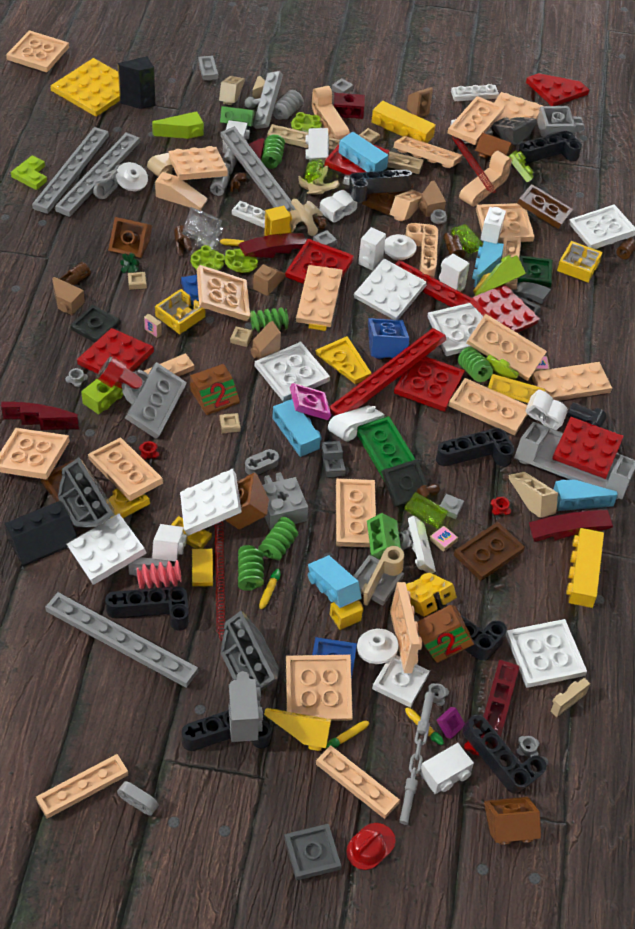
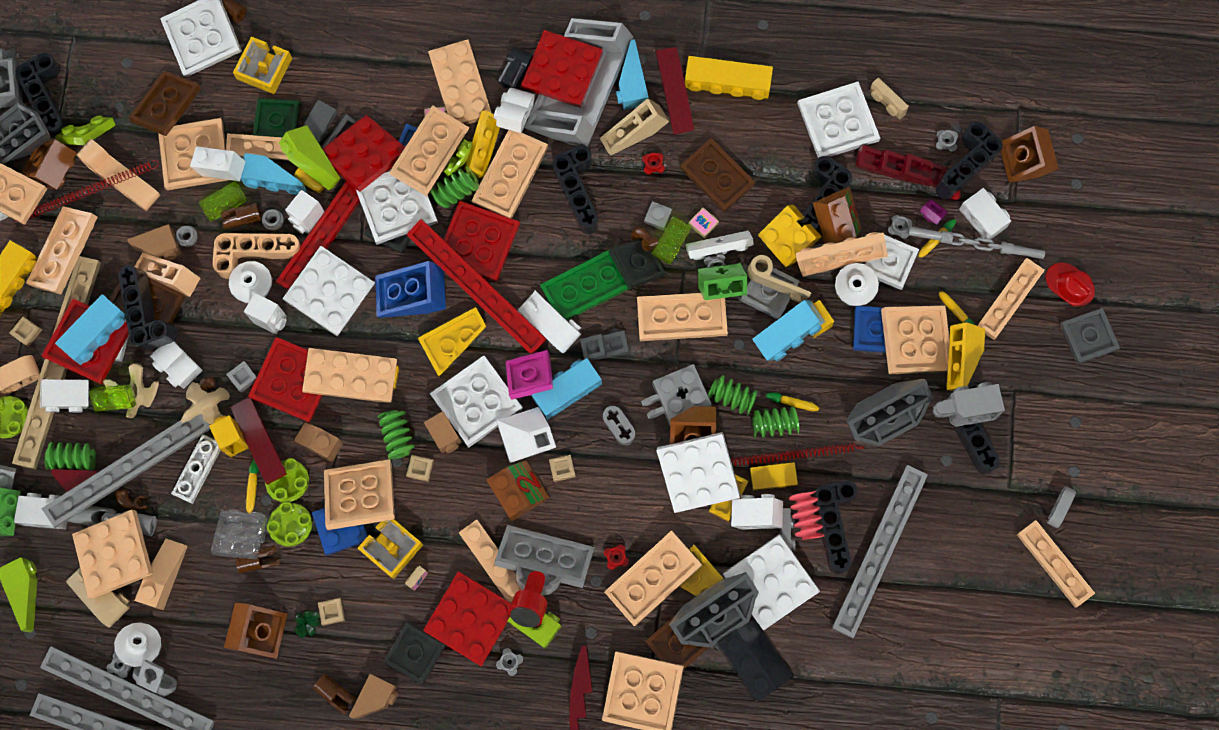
camera: 85 degrees left, 25 degrees up
none -> white slope [496,407,556,463]

